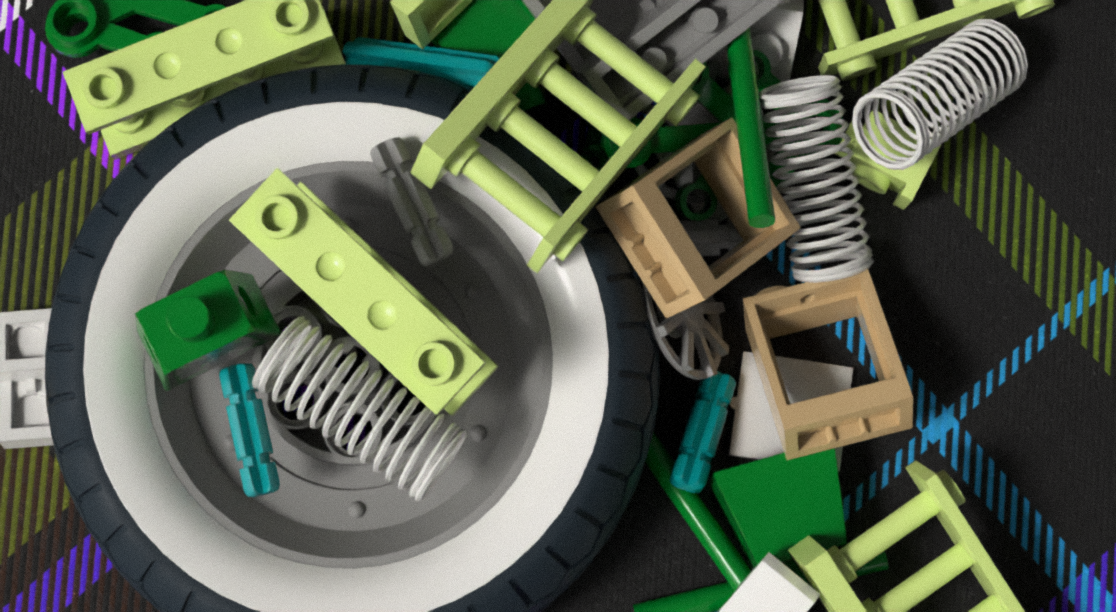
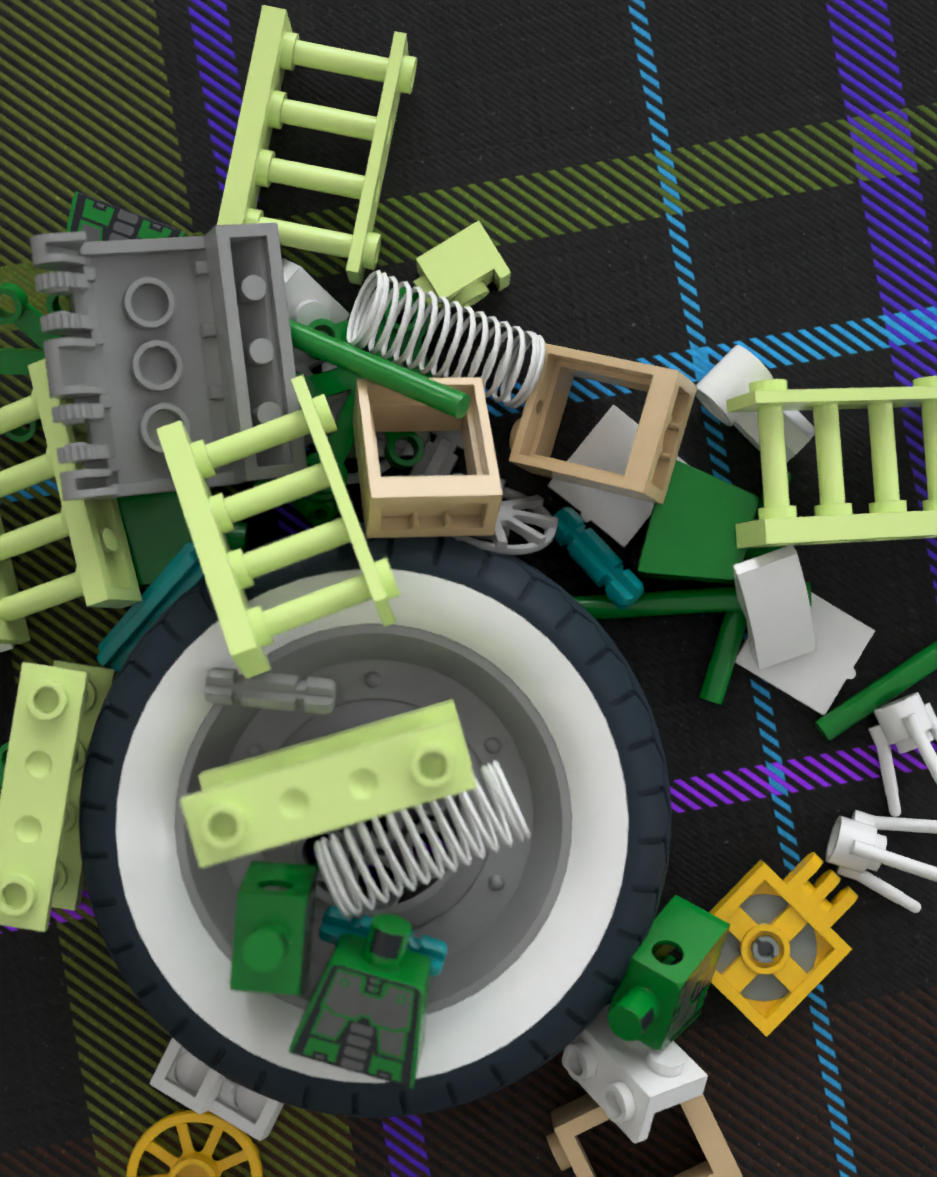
camera: 65 degrees left, 5 degrees up
white piece [852,19,1028,170] -> none
none -> torso [288,913,431,1089]
none -> white piece [695,345,815,462]

